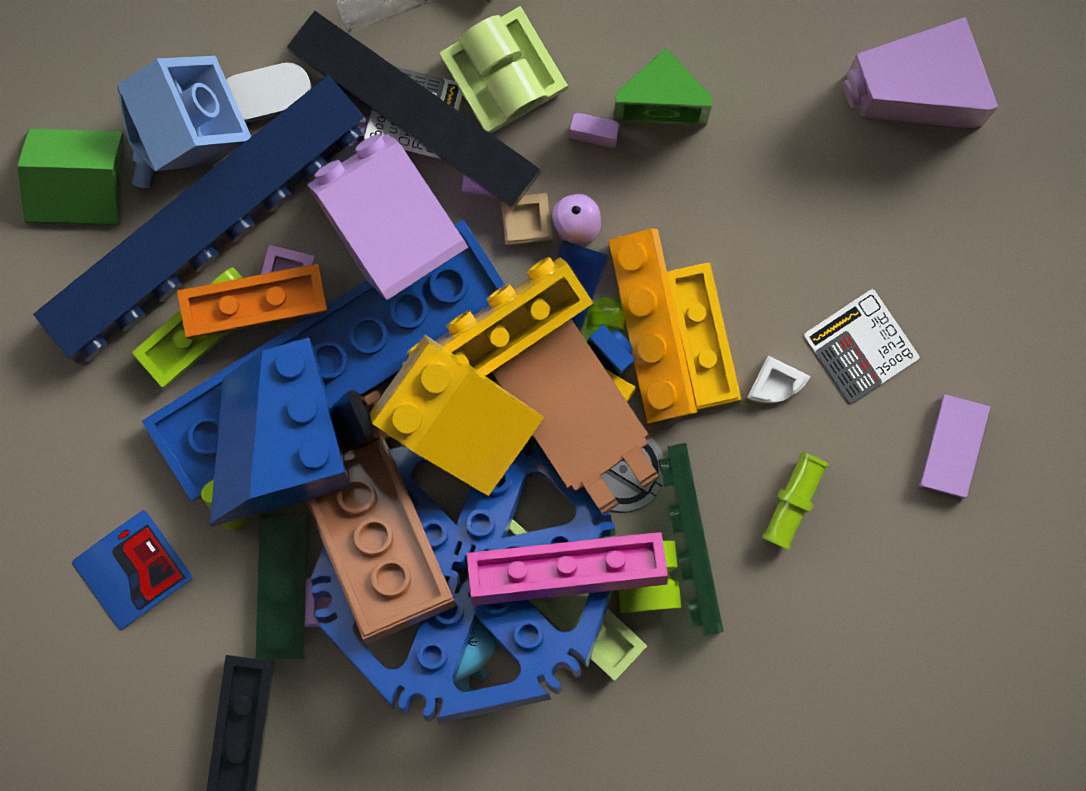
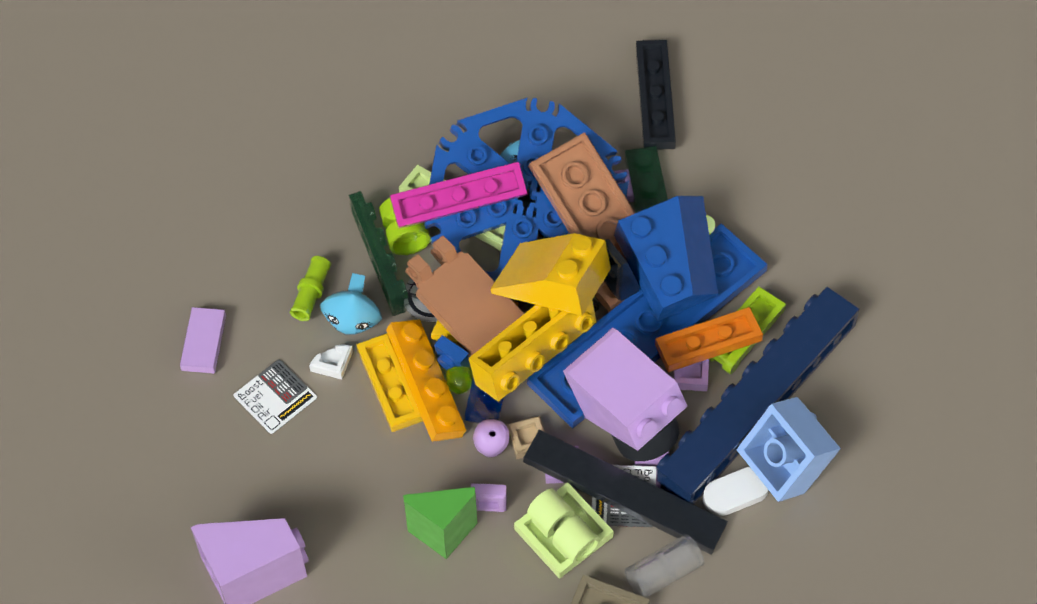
camera: 170 degrees right, 25 degrees down
bright green slope [17,129,124,225] -> none
sticker [73,510,192,630] -> none
none -> medium azure piece [320,273,382,335]

